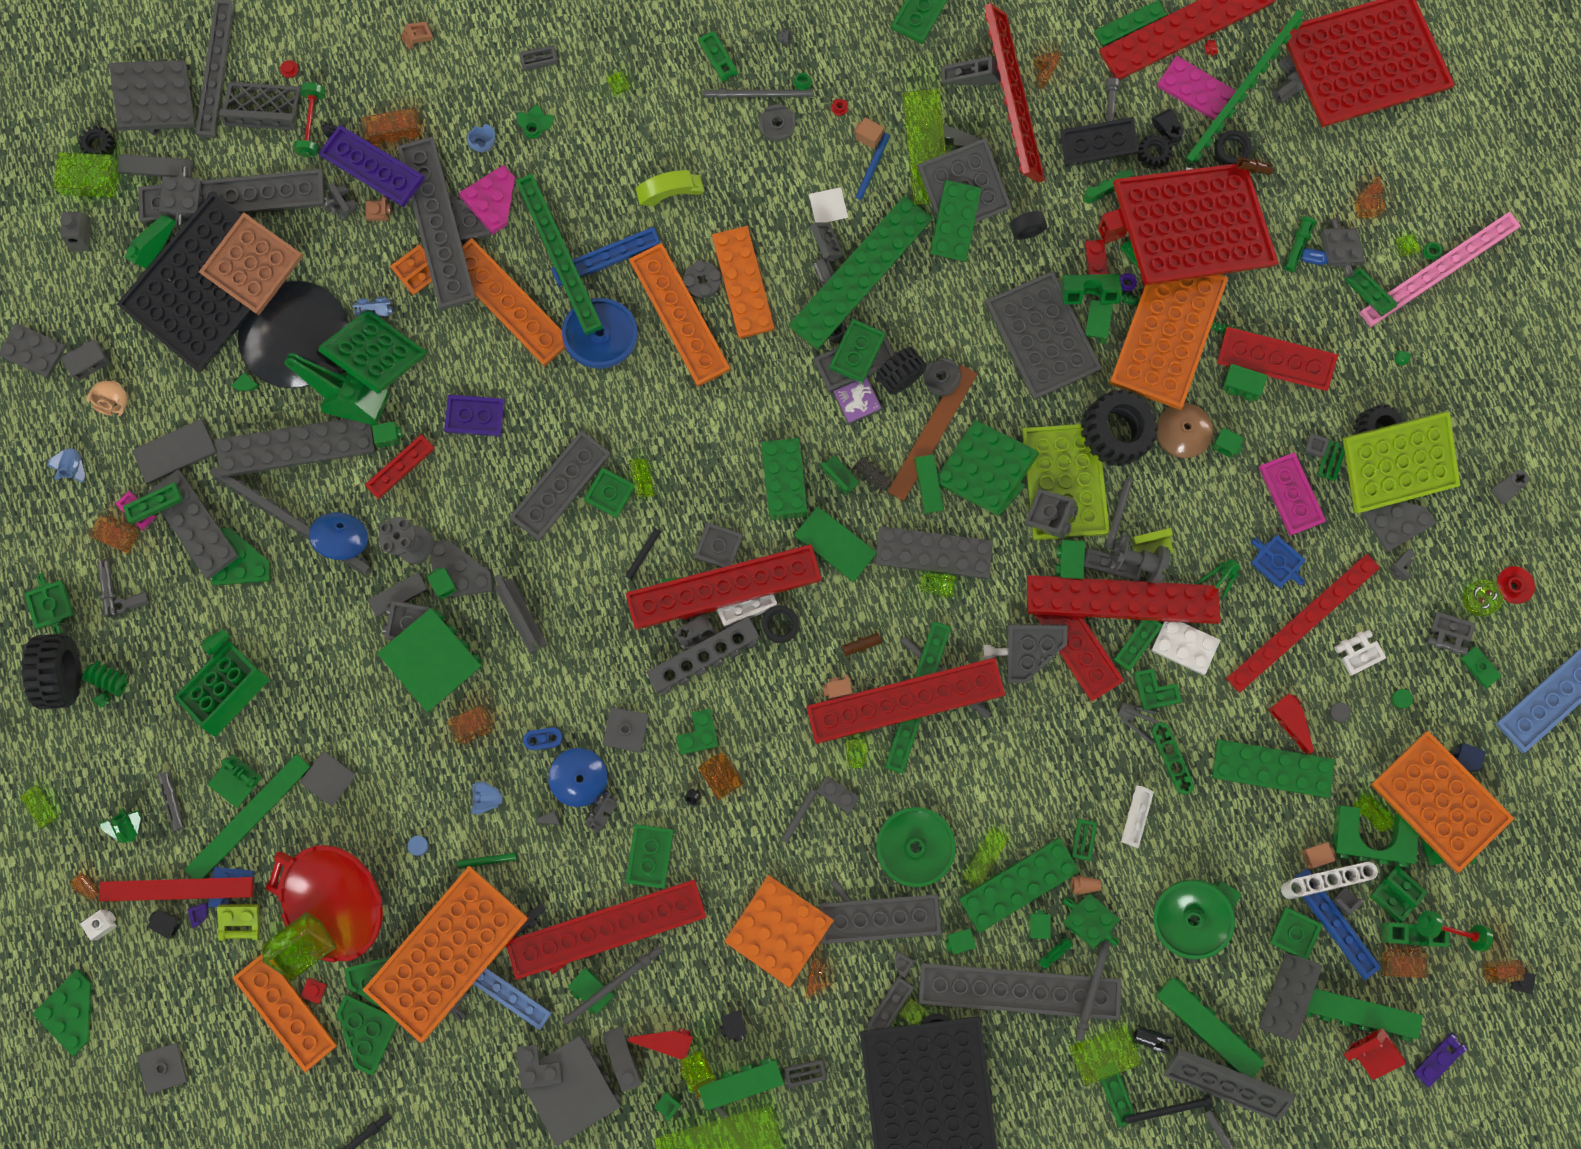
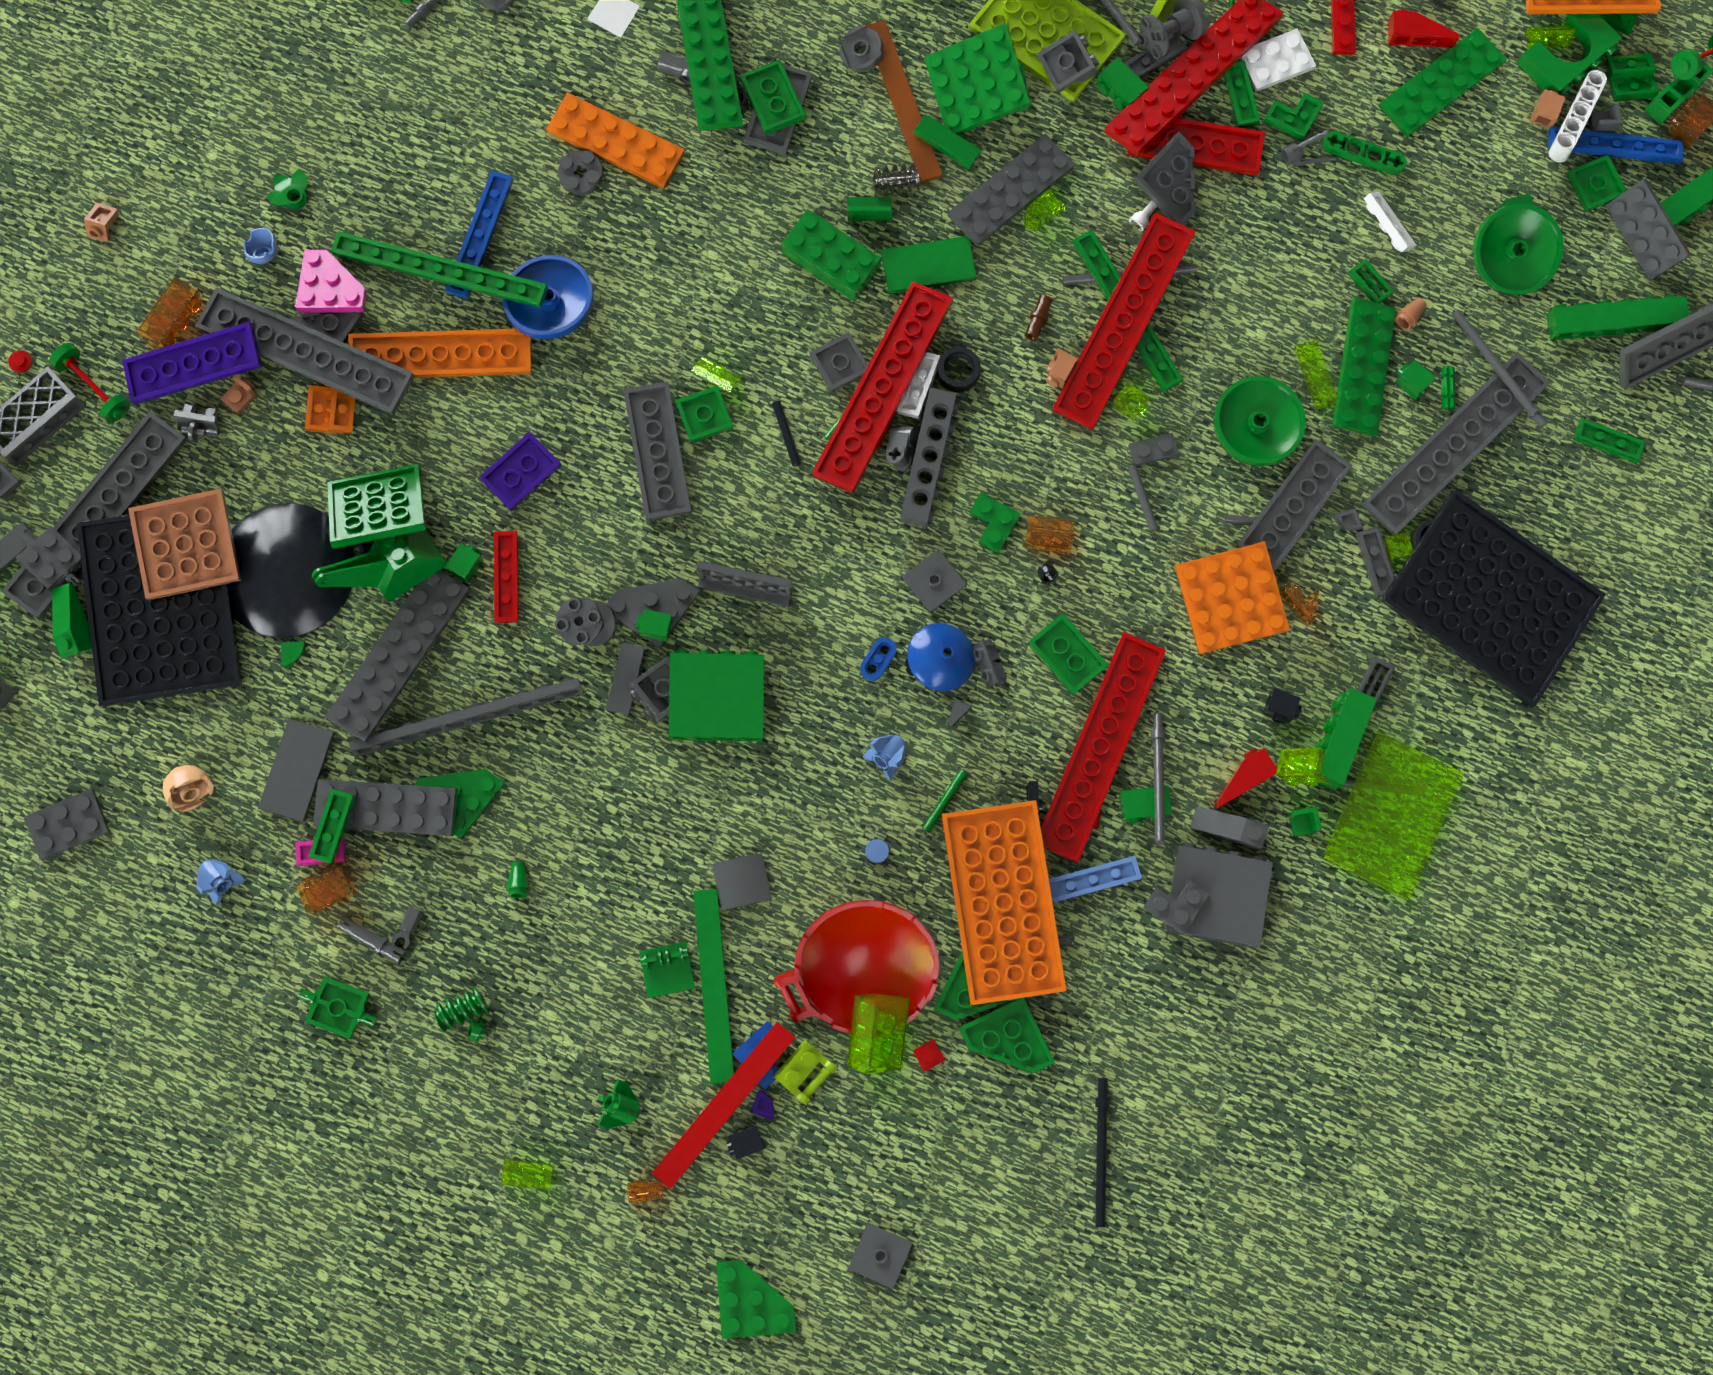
camera: 55 degrees left, 0 degrees up
black tyre [21,634,82,709] -> none
dark grey brick [61,339,111,381] -> none
white brick [80,910,117,940] -> none
dark grey pin [157,772,186,832] -> none
green slope [174,640,270,737] -> none
orange plate [233,952,338,1073] -> none
blue dish [309,512,368,560] -> none
black plate [320,121,336,139] -> none
medium blue hinge [352,297,393,317] -> none
clear orange brick [447,704,495,745] -> none
dark grey tile [519,45,558,71] -> none
clear neon green plate [606,71,630,96] -> none
orange plate [629,243,731,387] -> none
lime arch [635,170,704,206] -> none
dark grey bracket [810,222,844,264] -> none
tile [832,377,882,426] -> none
black tyre [876,347,927,395] -> none
green brick [944,928,976,955] -> none
green plate [1063,893,1120,950] -> none
clear neon green tile [1069,1026,1142,1086] -> none
black bar [1124,1094,1213,1124] -> none
black hinge [1133,1025,1173,1054] -> none

